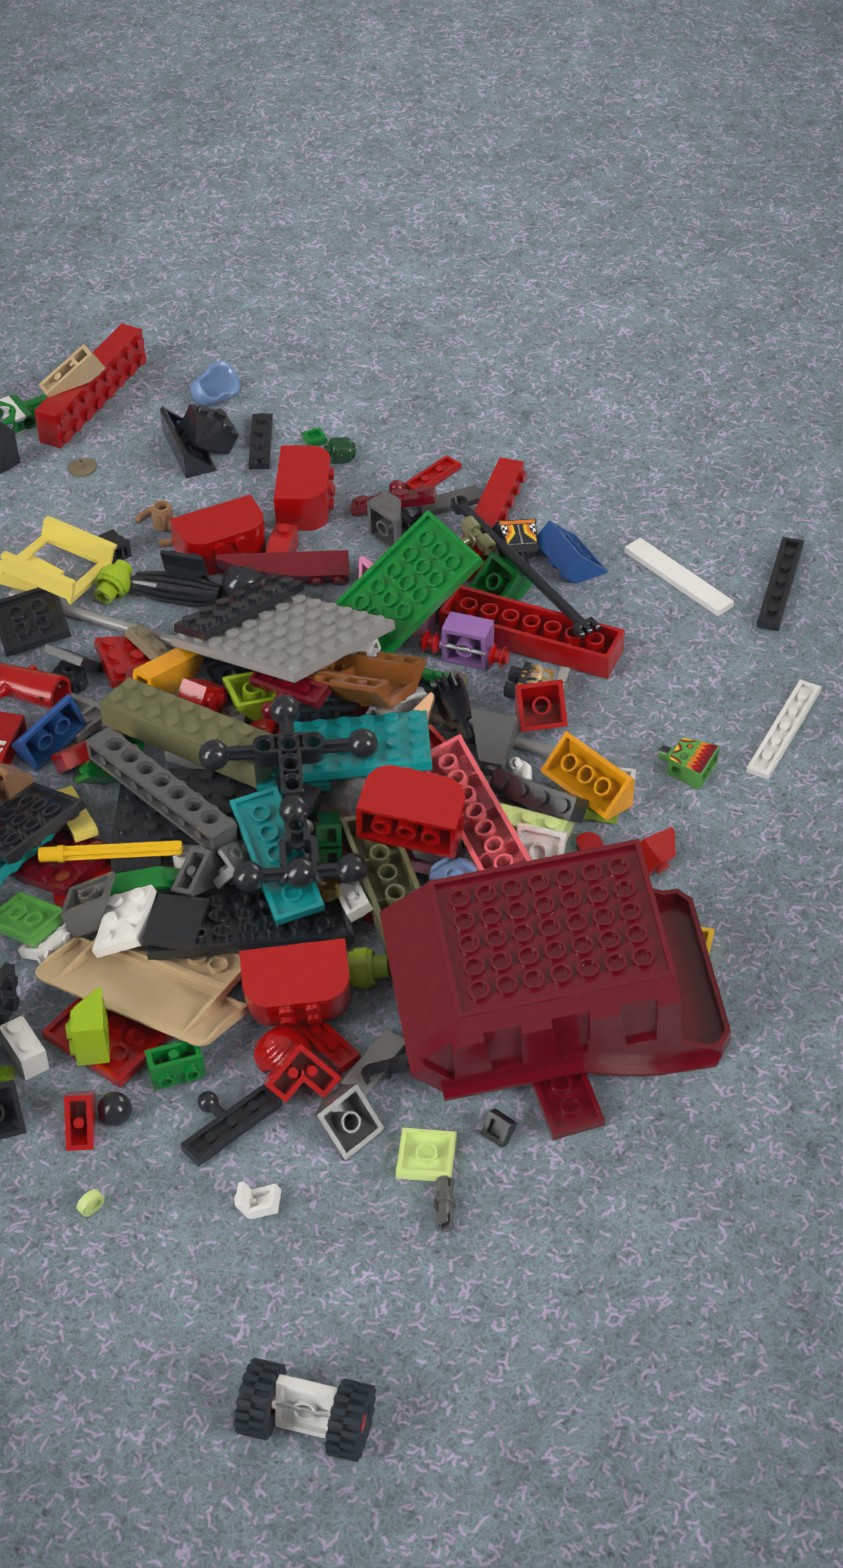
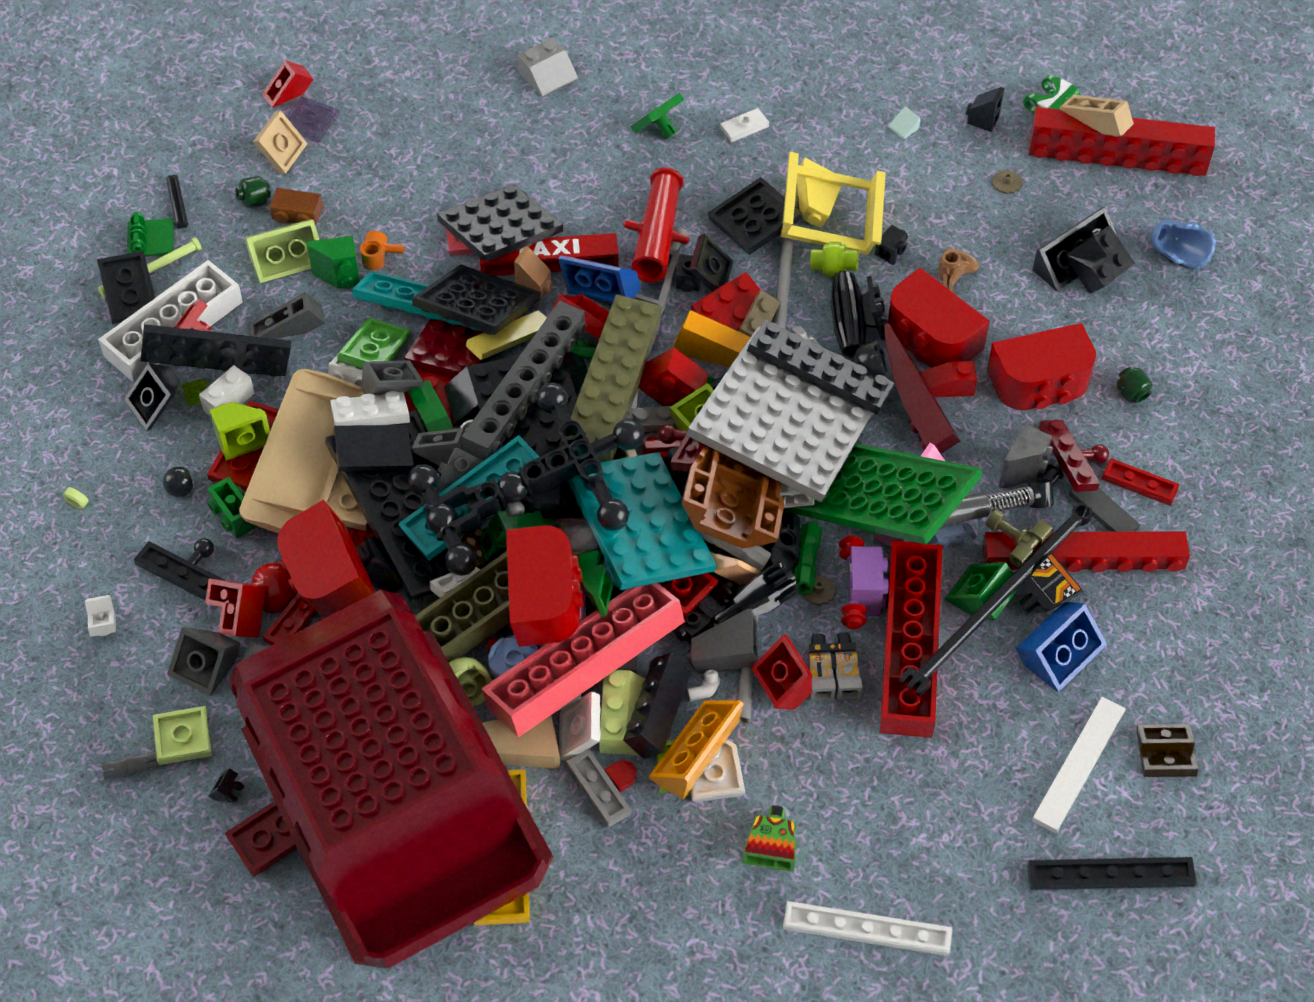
camera: 70 degrees right, 10 degrees up
yellow axle [38,840,183,863] -> none
red slope [64,1091,96,1151] -> none
black plate [248,413,273,470] -> none
green tile [301,427,328,446] -> none
red slope [640,827,676,875] -> none
none -> dark brown slope [1137,724,1198,777]

